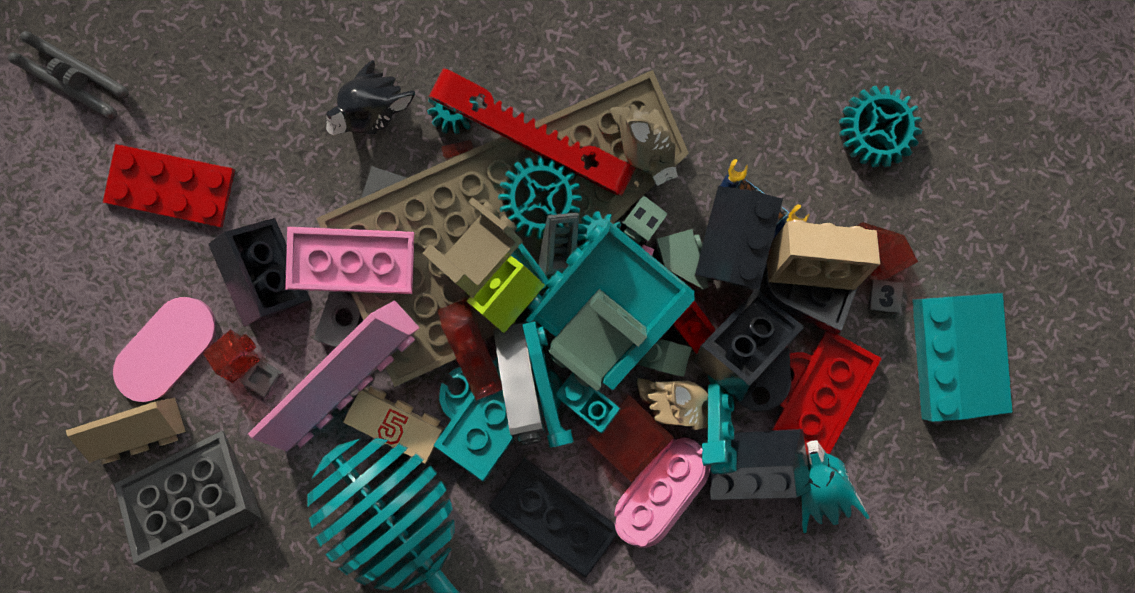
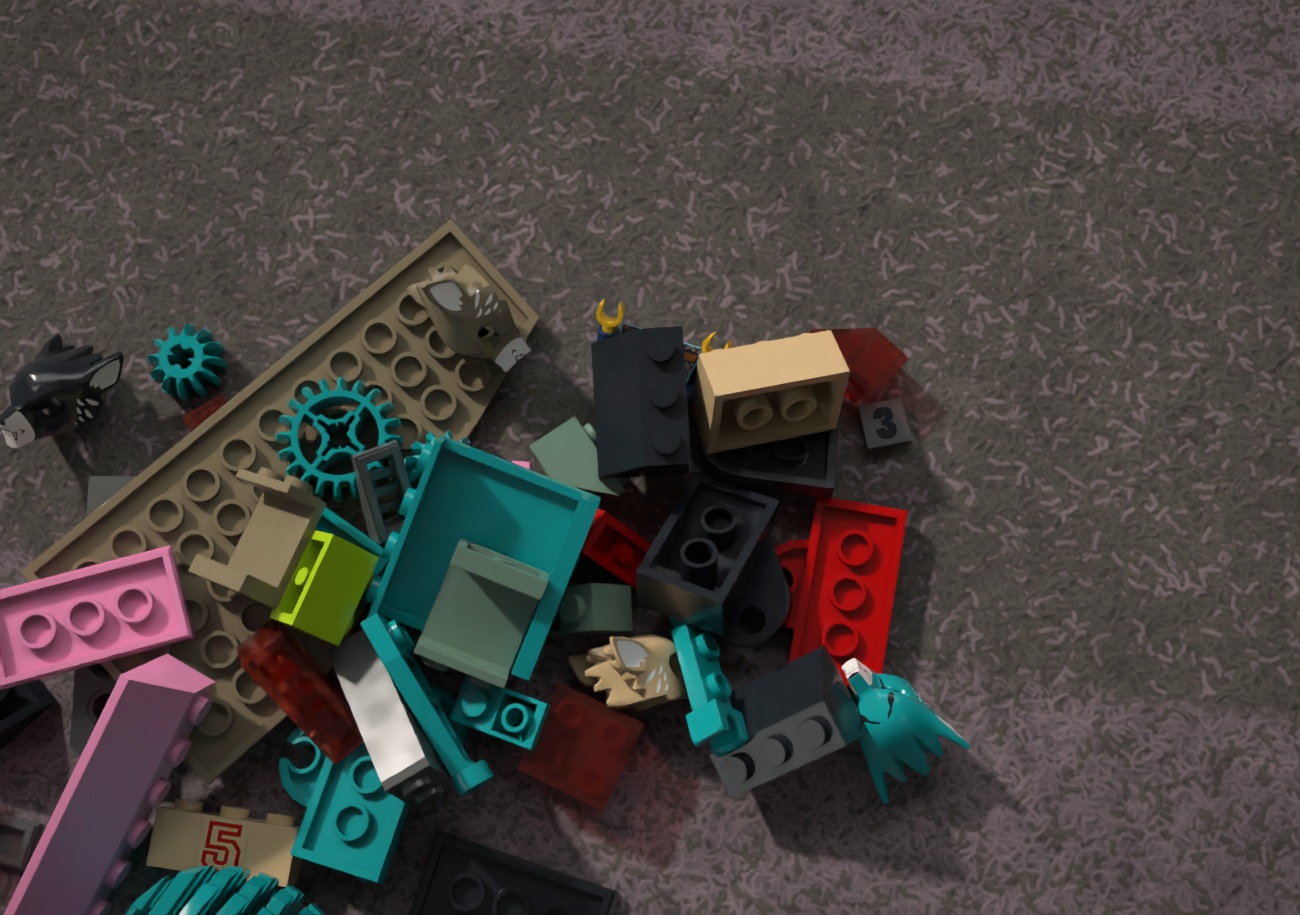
camera: 15 degrees left, 10 degrees down
red gear [428,68,635,197] -> none
bright pink tile [614,438,710,548] -> none
sand green slope [621,196,668,245] -> none
teal gear [839,86,923,168] -> none
teal slope [912,293,1012,422] -> none

